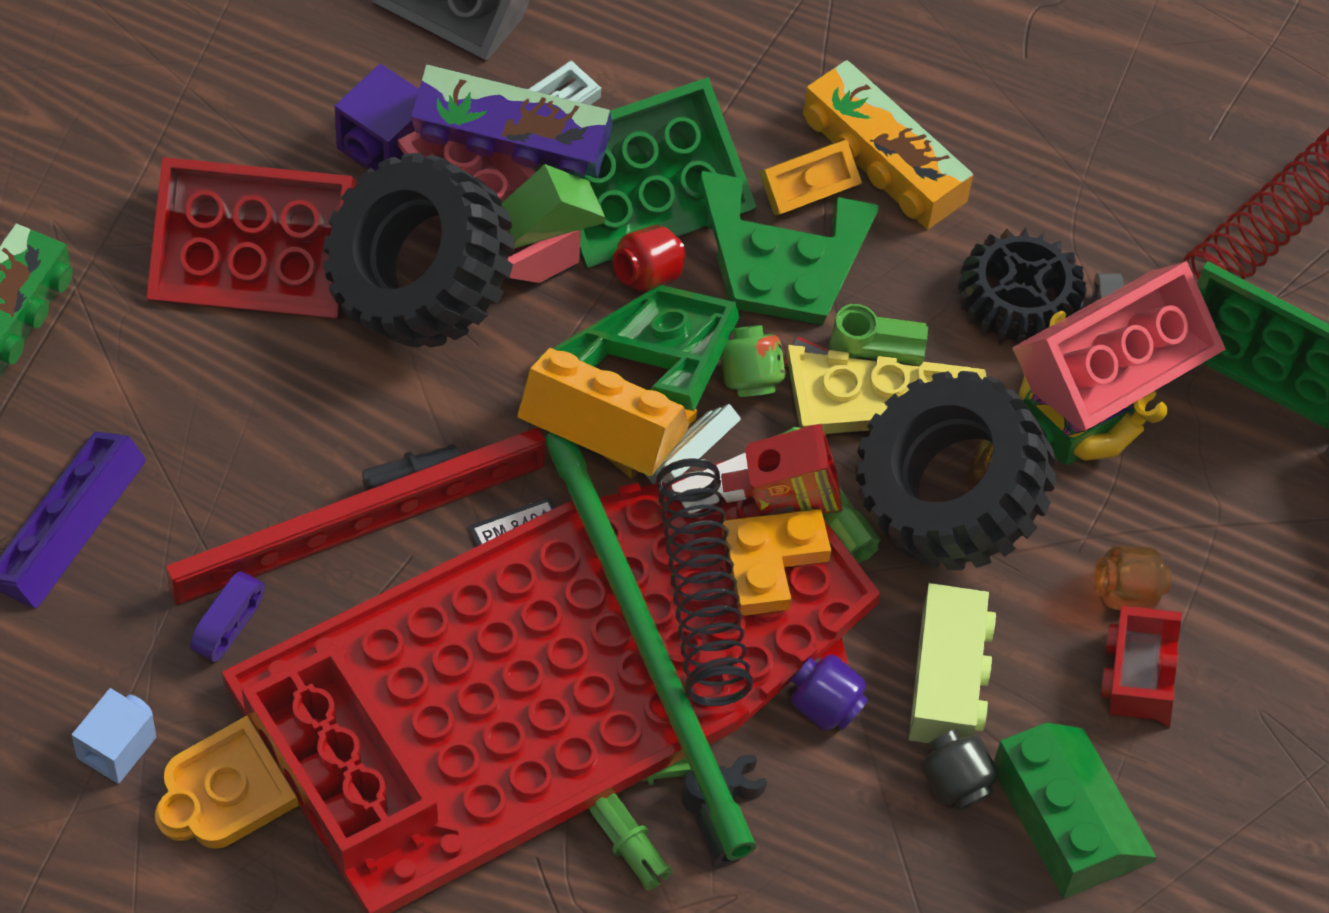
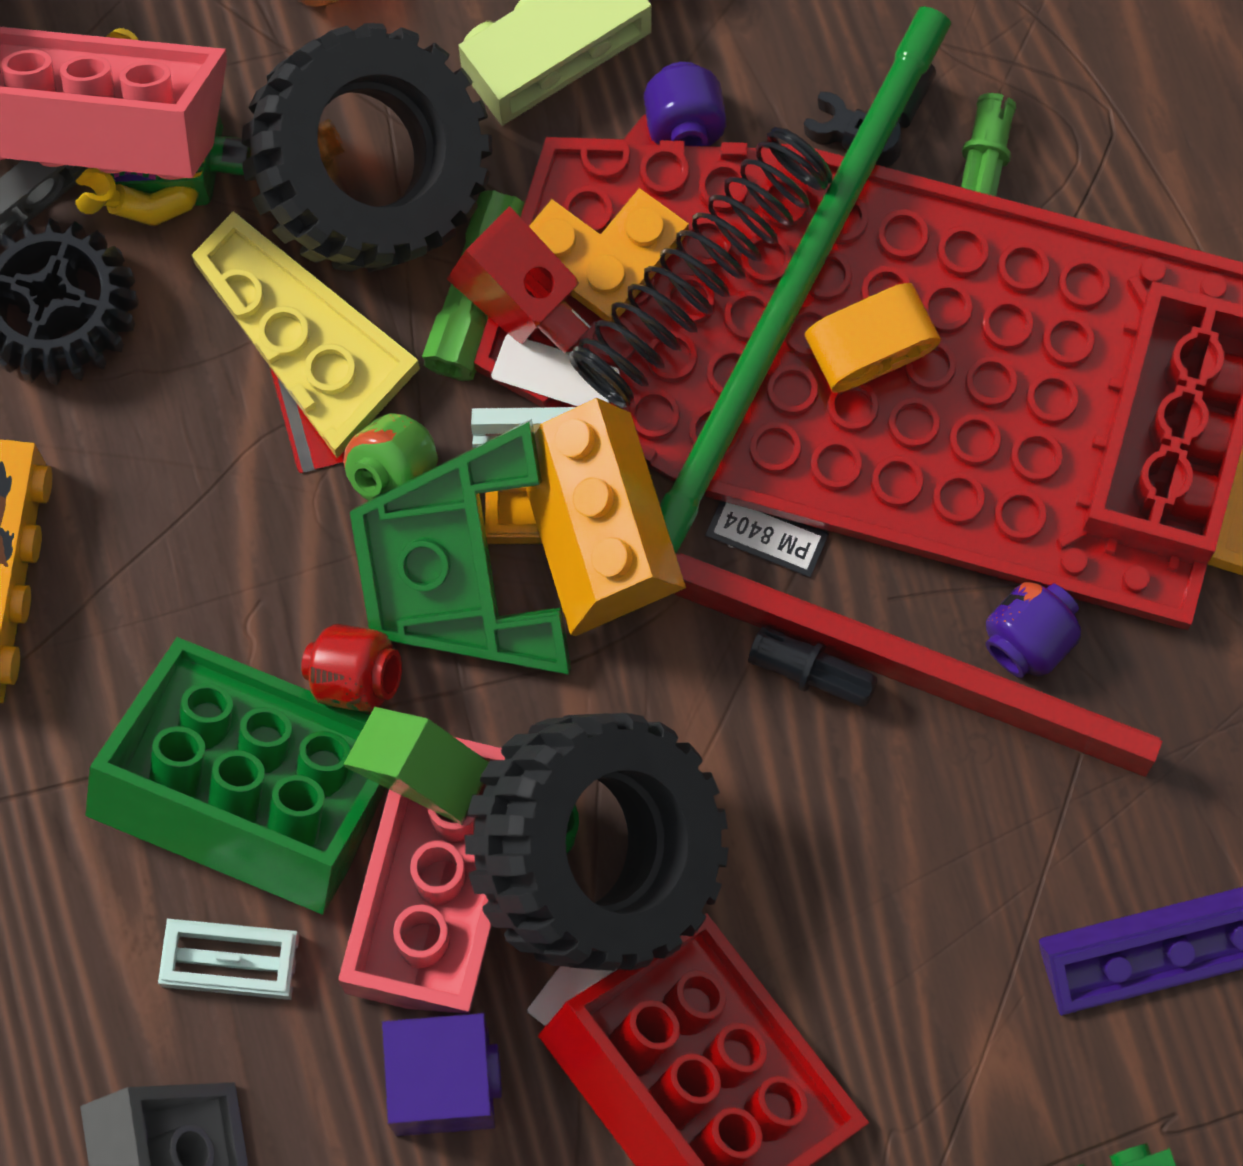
camera: 125 degrees left, 15 degrees up
dark purple beam [190,571,265,662] -> none
brick [411,65,613,179] -> none
green wing [697,171,878,325] -> none
light orange plate [759,139,862,215] -> none
bright green piece [828,304,928,366] -> none
none -> light orange beam [805,283,941,393]
none -> dark purple head [985,582,1081,678]

